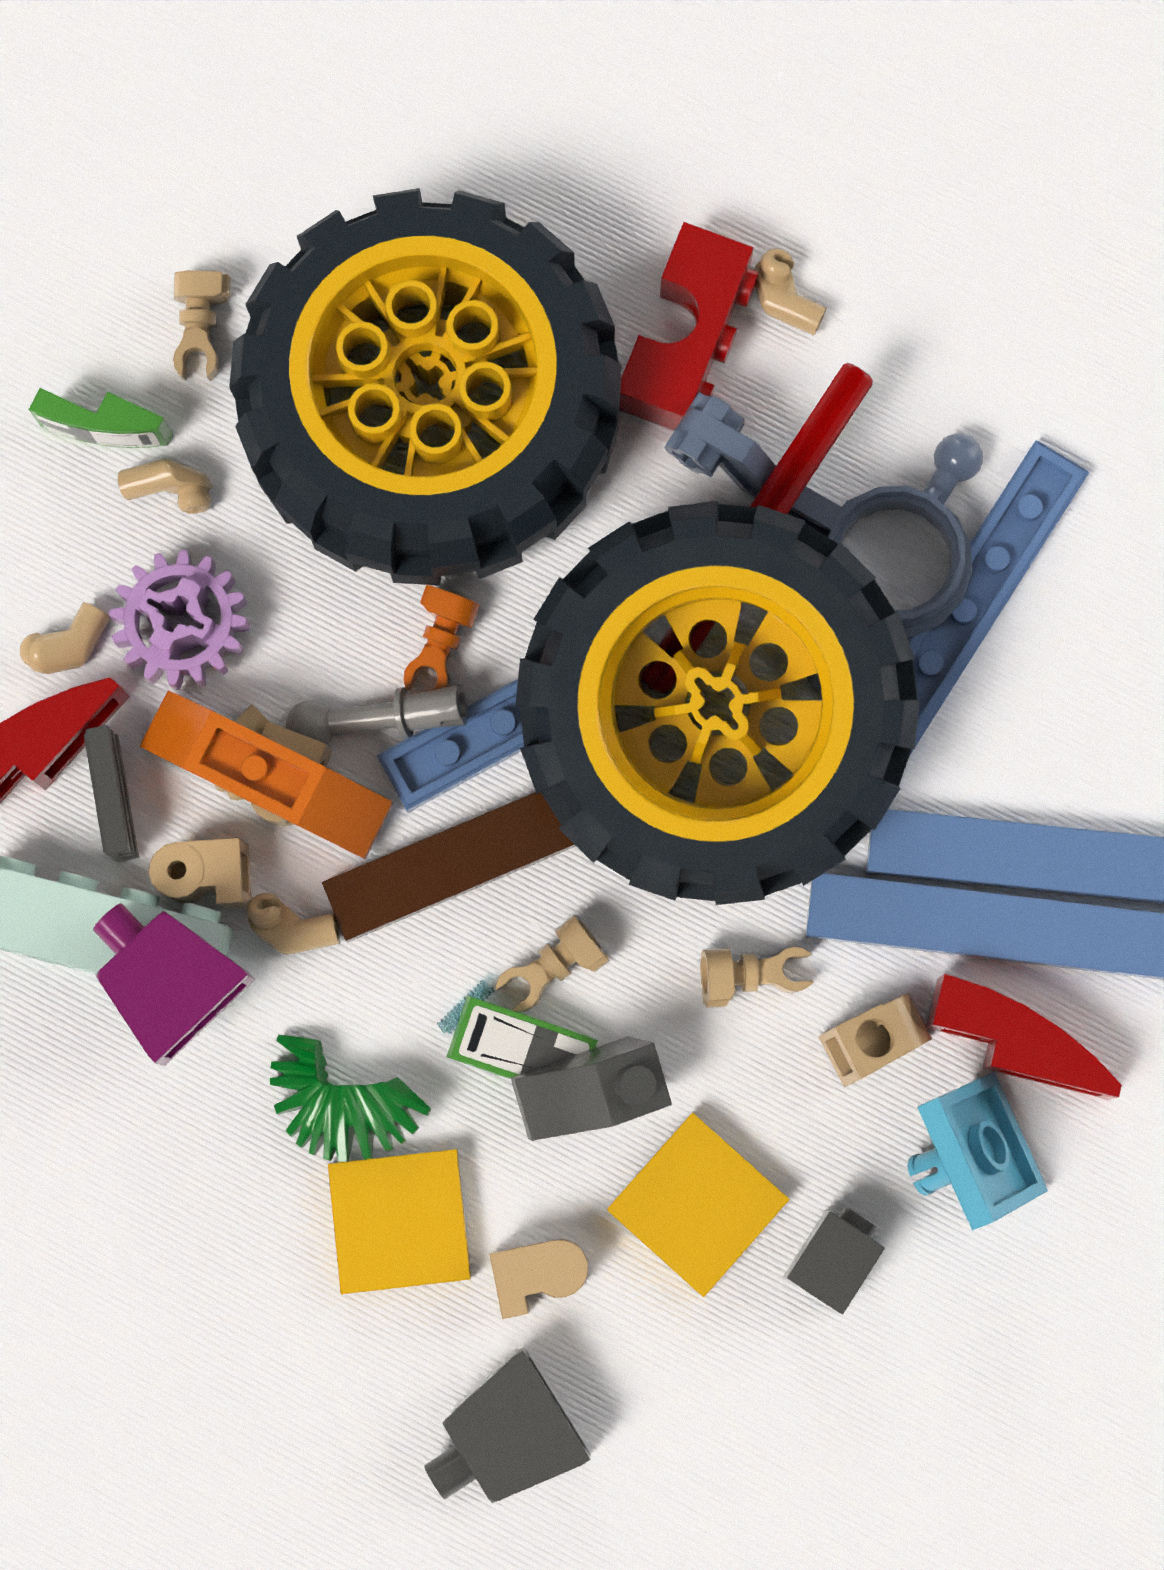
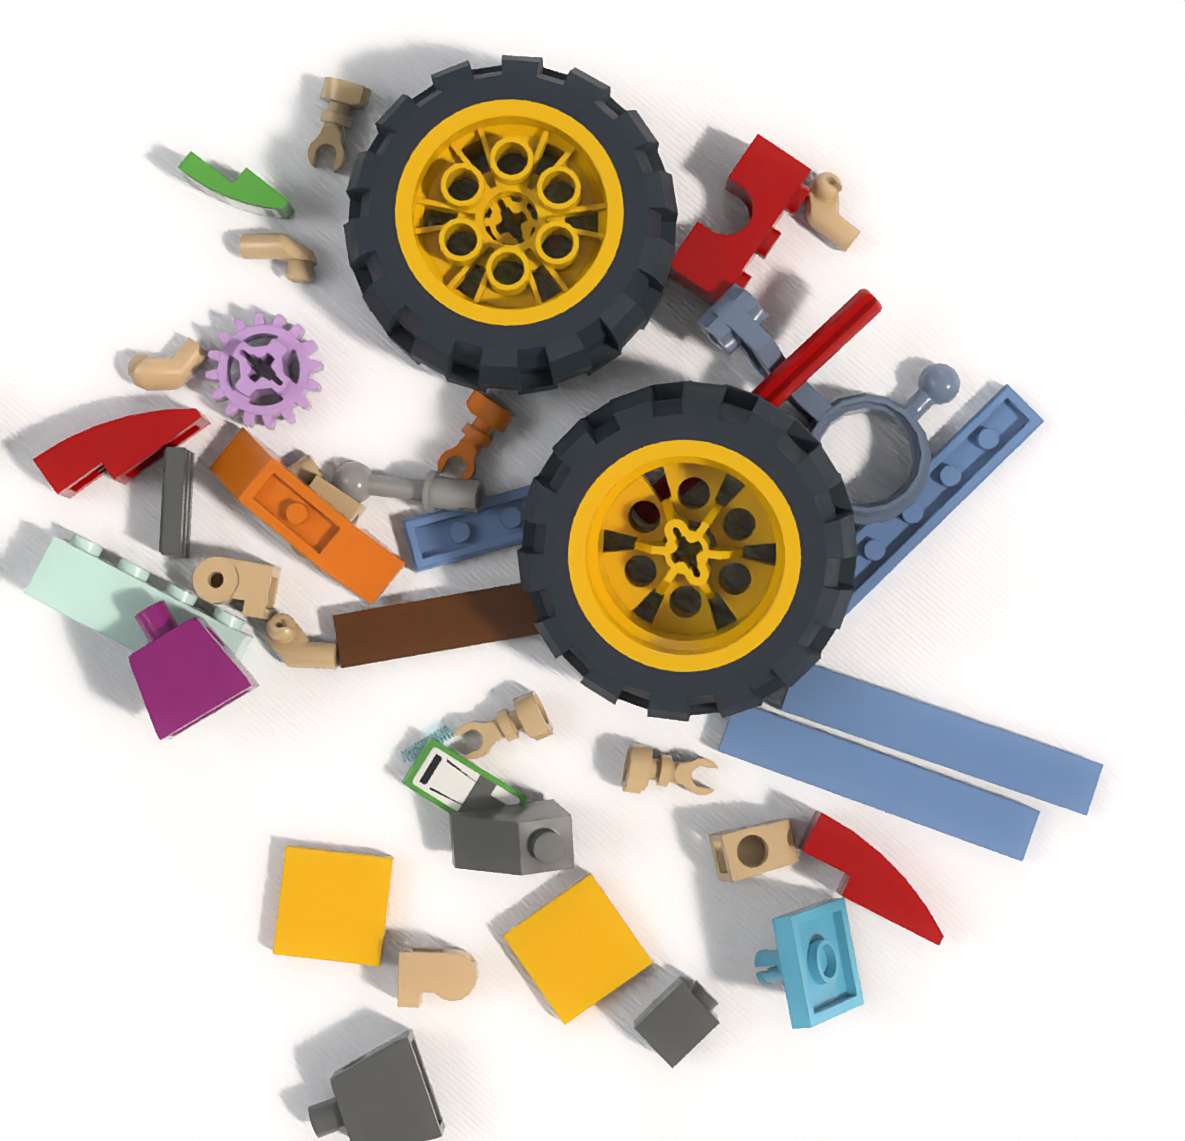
camera: 10 degrees right, 5 degrees up
green hair [270,1034,431,1162] -> none

